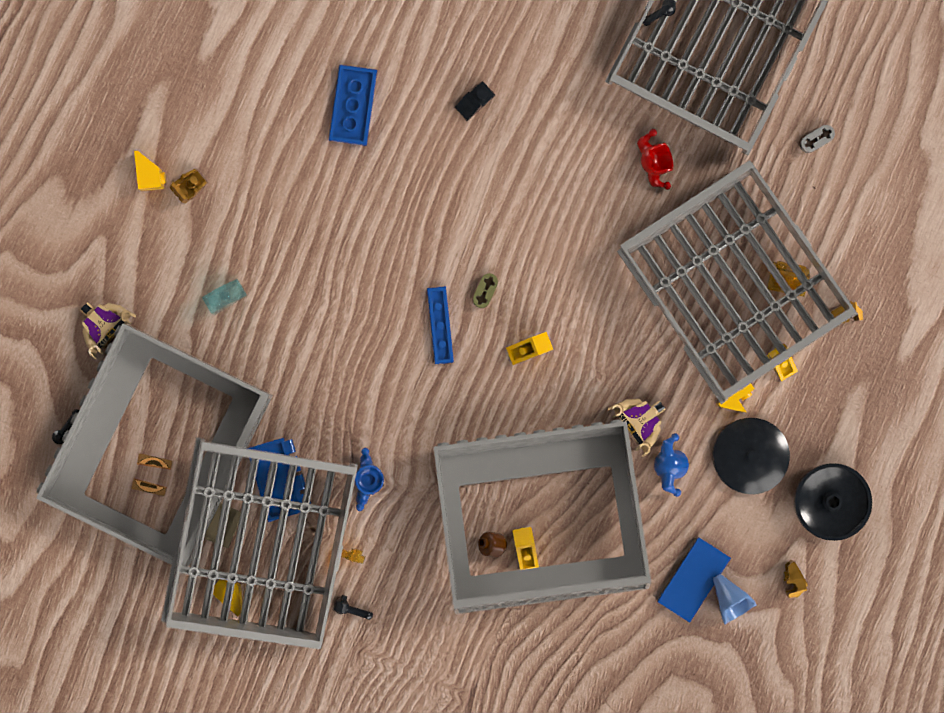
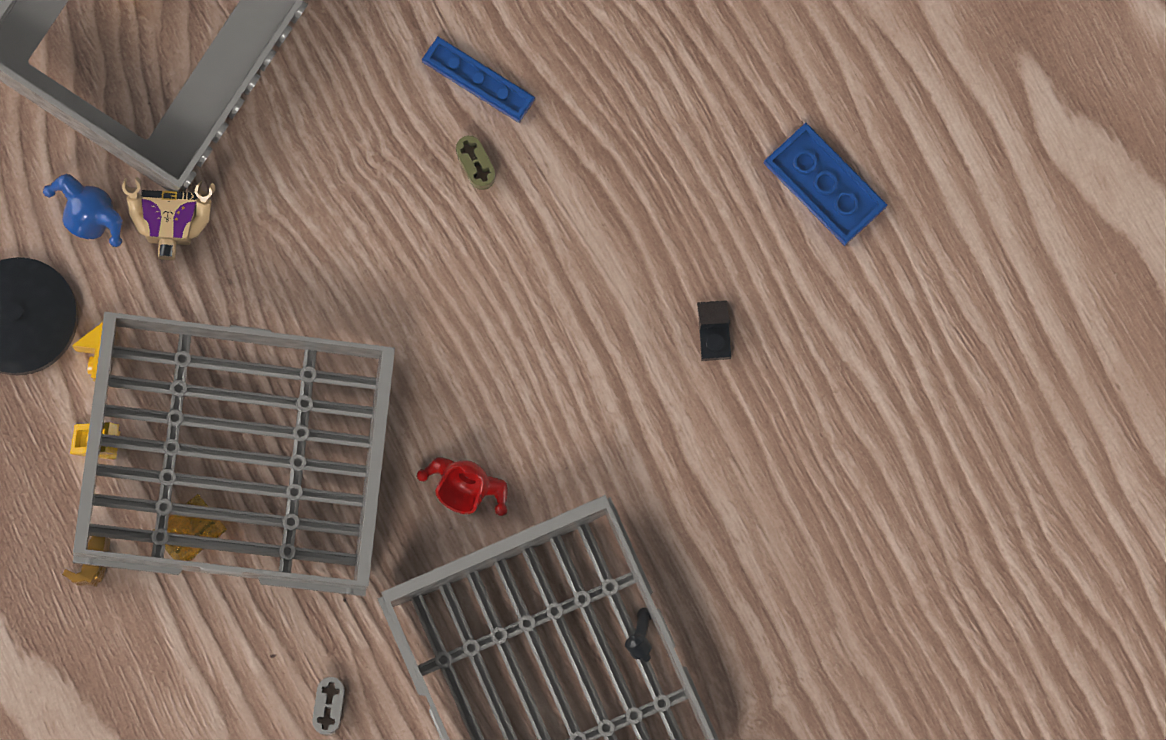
camera: 125 degrees right, 10 degrees down
yellow slope [506,332,553,365] -> none

